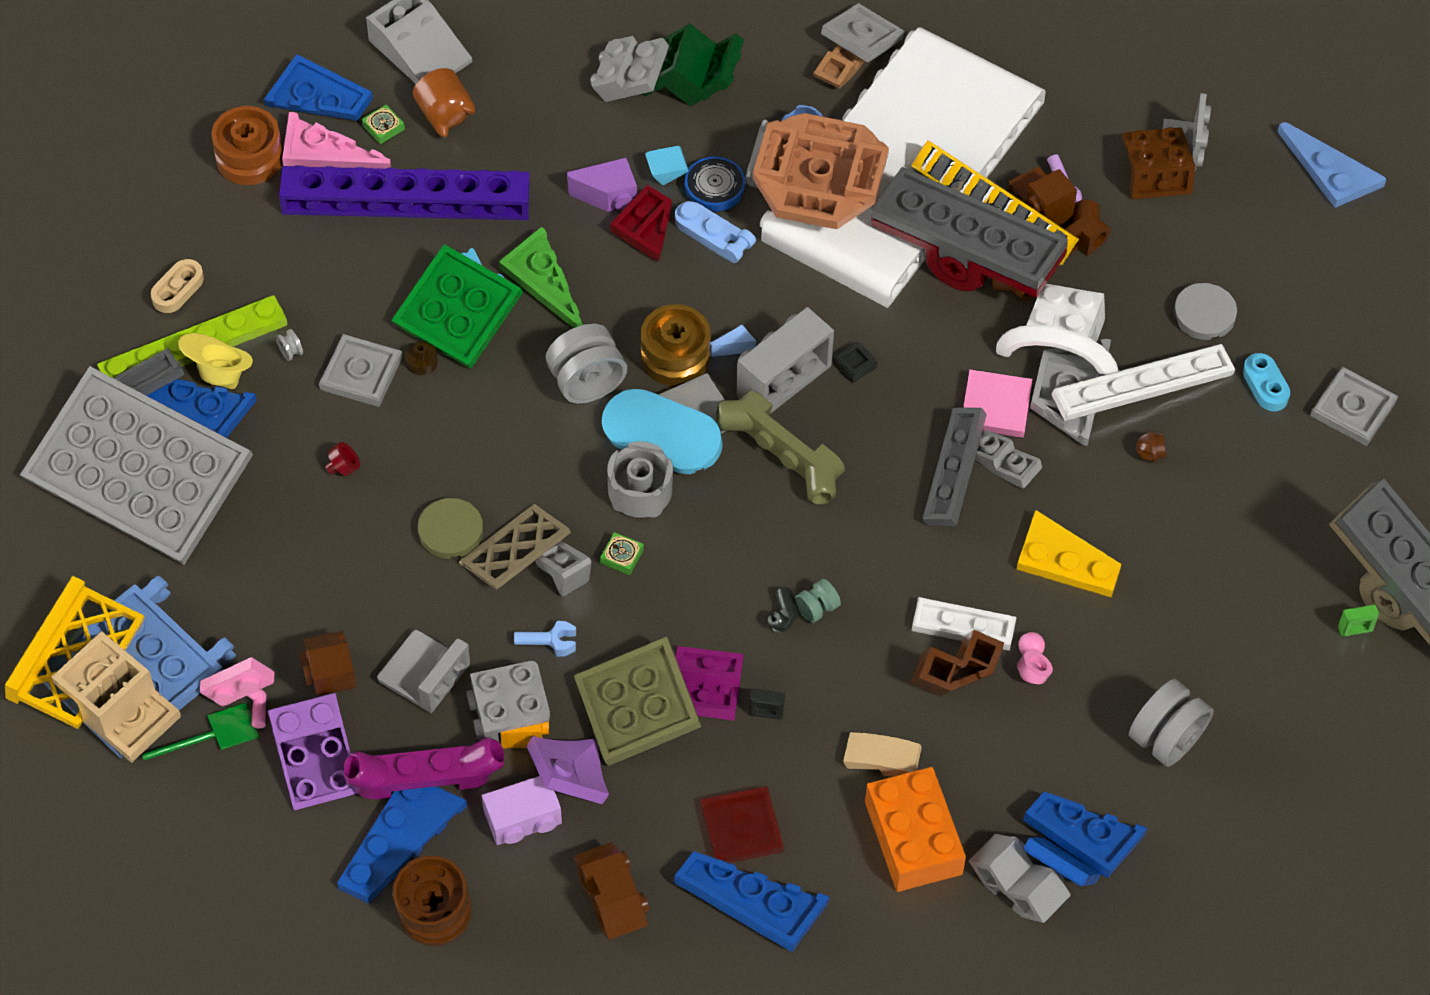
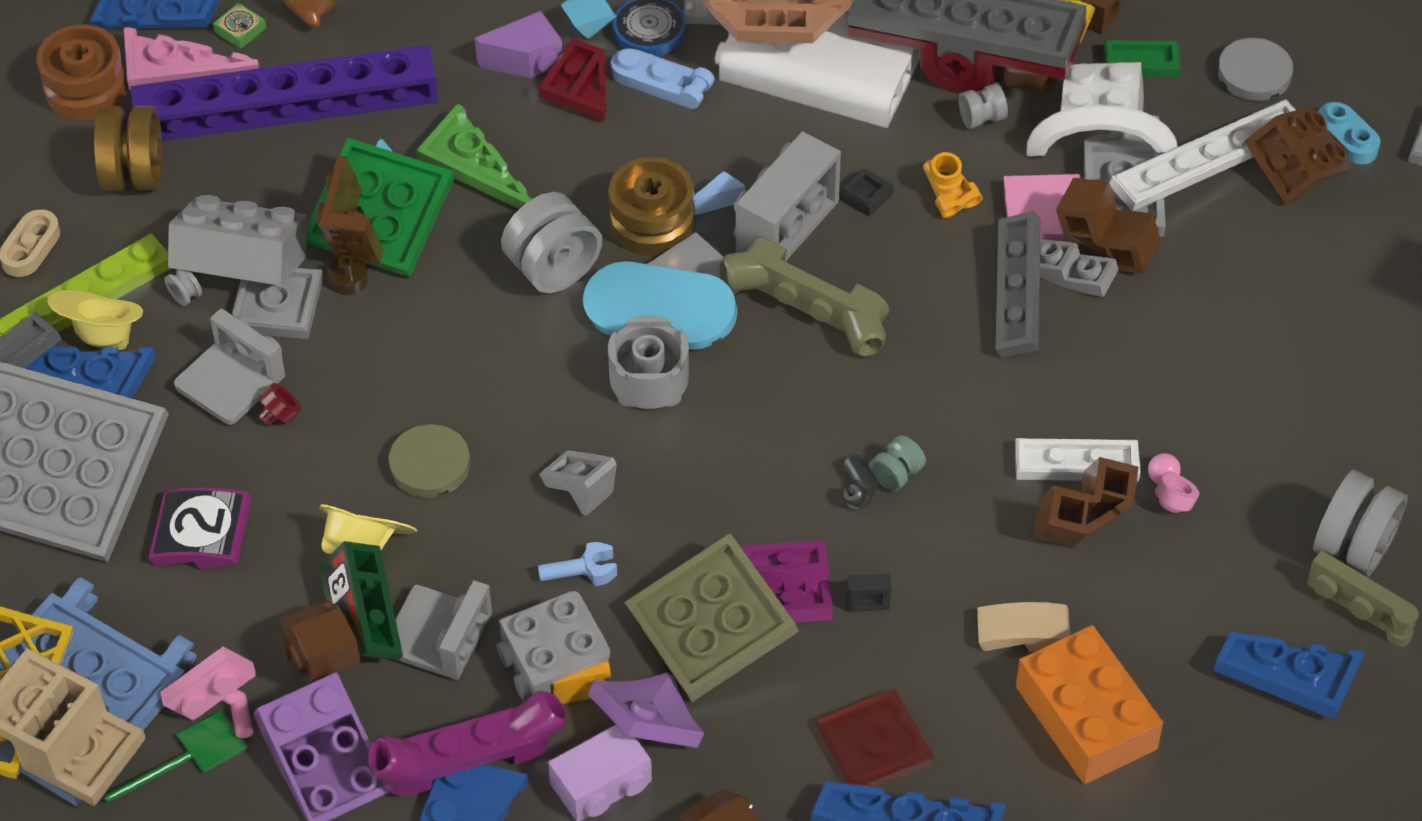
camera: 10 degrees left, 5 degrees down
dark tan window [459,504,571,590] -> none
tile [600,532,644,575] -> none
light grey brick [969,834,1071,923] -> none
yellow wing [1016,510,1122,598] -> none
blue tile [1023,837,1101,886] -> none
reddish brown plate [1136,430,1167,463] -> none
none -> pearl gold wheel [94,105,162,191]
none -> slope [149,487,252,571]
none -> light grey brick [168,195,307,286]
none -> light grey bracket [174,308,285,425]
none -> reddish brown bracket [317,155,384,265]
none -> light yellow piece [319,504,417,555]
none -> dark green slope [319,541,403,660]
none -> light orange plate [923,152,983,218]
none -> light grey wheel [958,83,1008,129]
none -> reddish brown brick [1056,177,1161,274]
none -> green tile [1103,40,1180,77]
none -> reddish brown bracket [1244,106,1352,205]
none -> olive plate [1307,550,1419,647]

